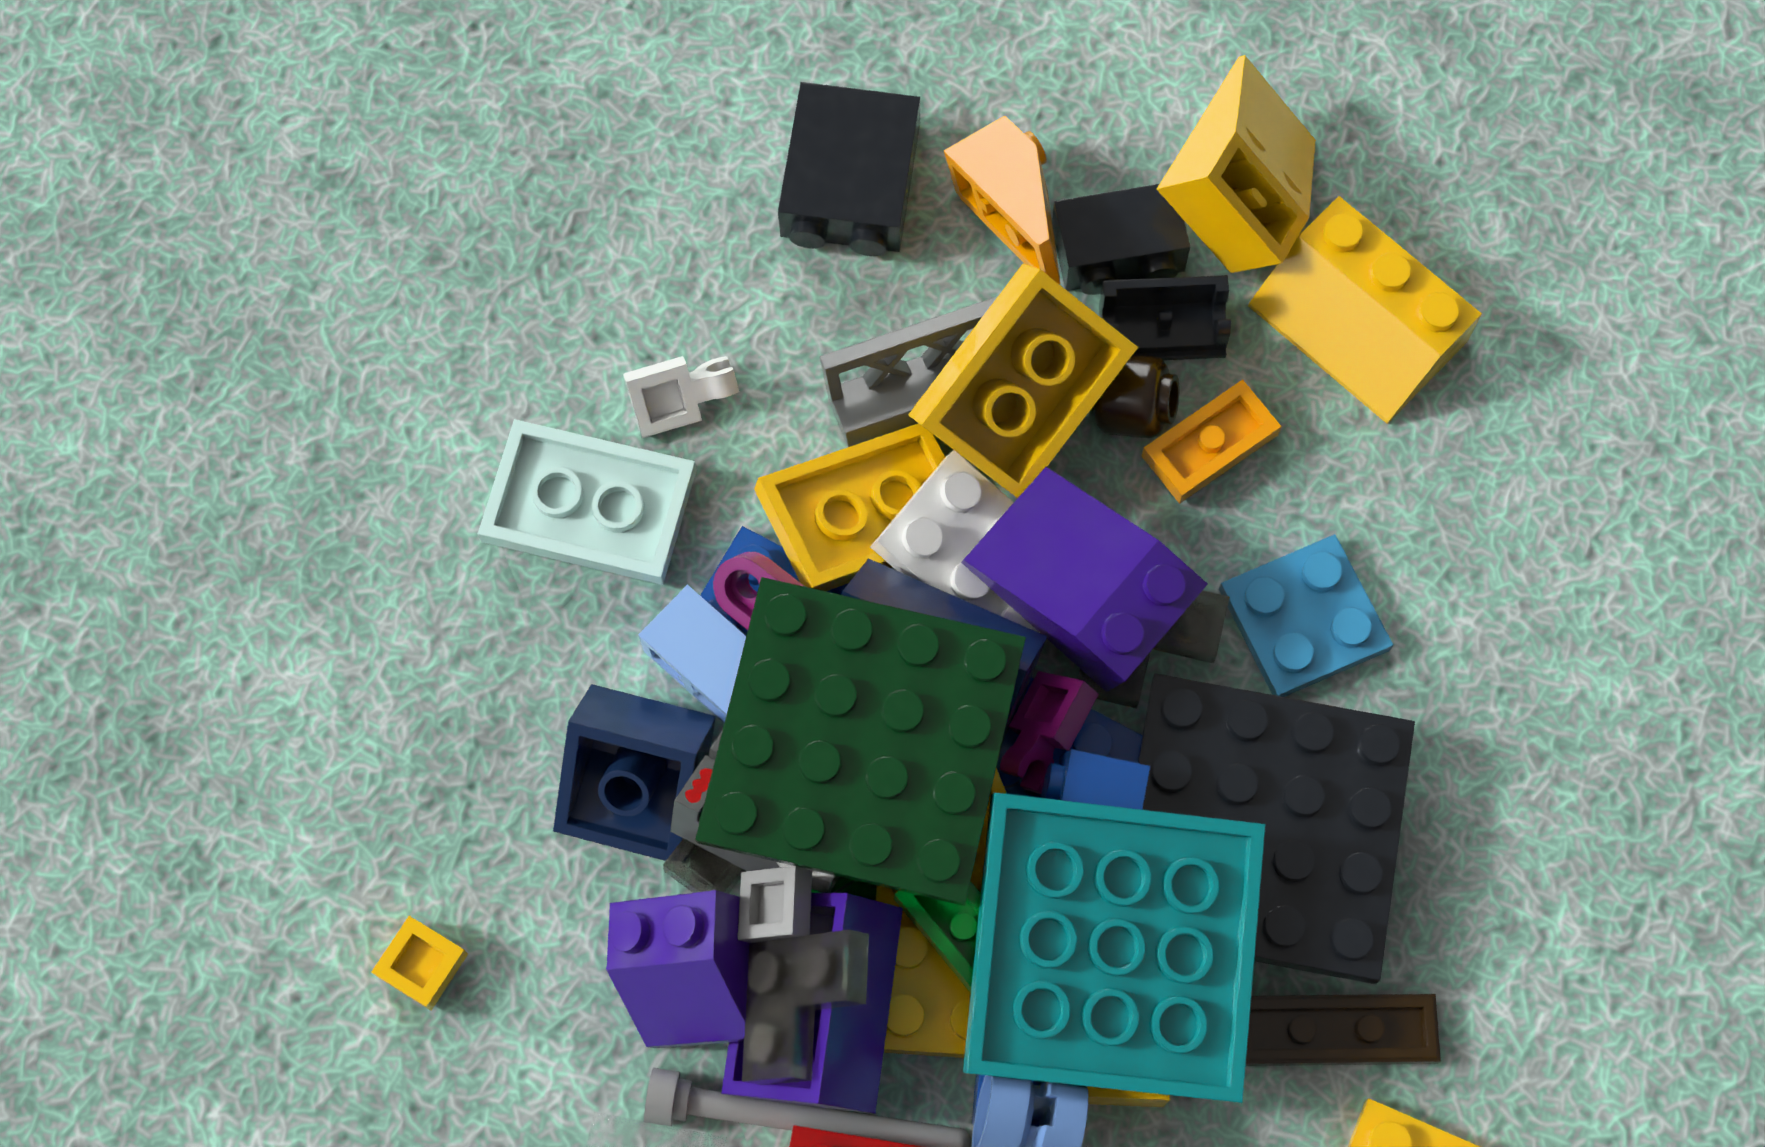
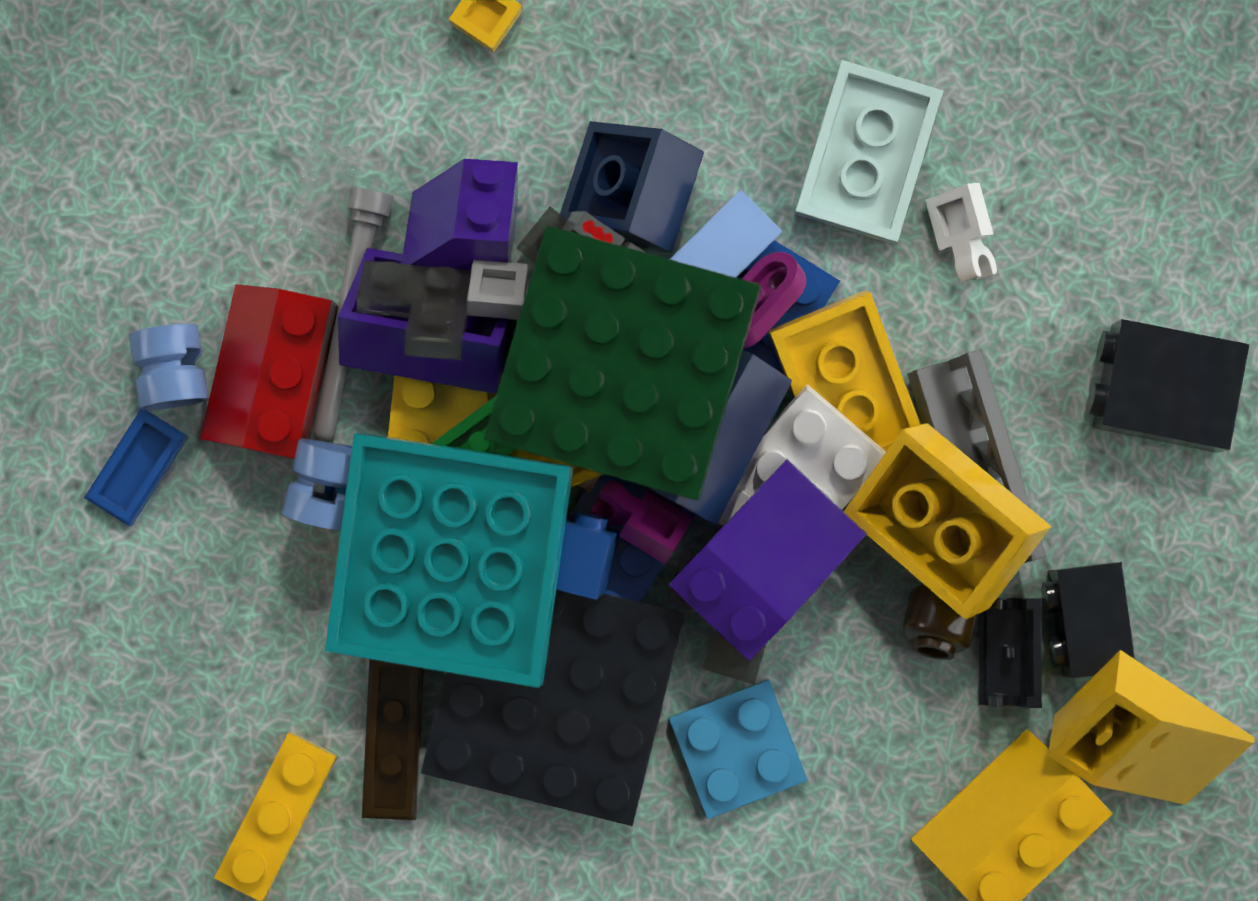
camera: 90 degrees right, 15 degrees up
light orange slope [944,116,1061,284] -> none
light orange plate [1141,379,1282,504] -> none

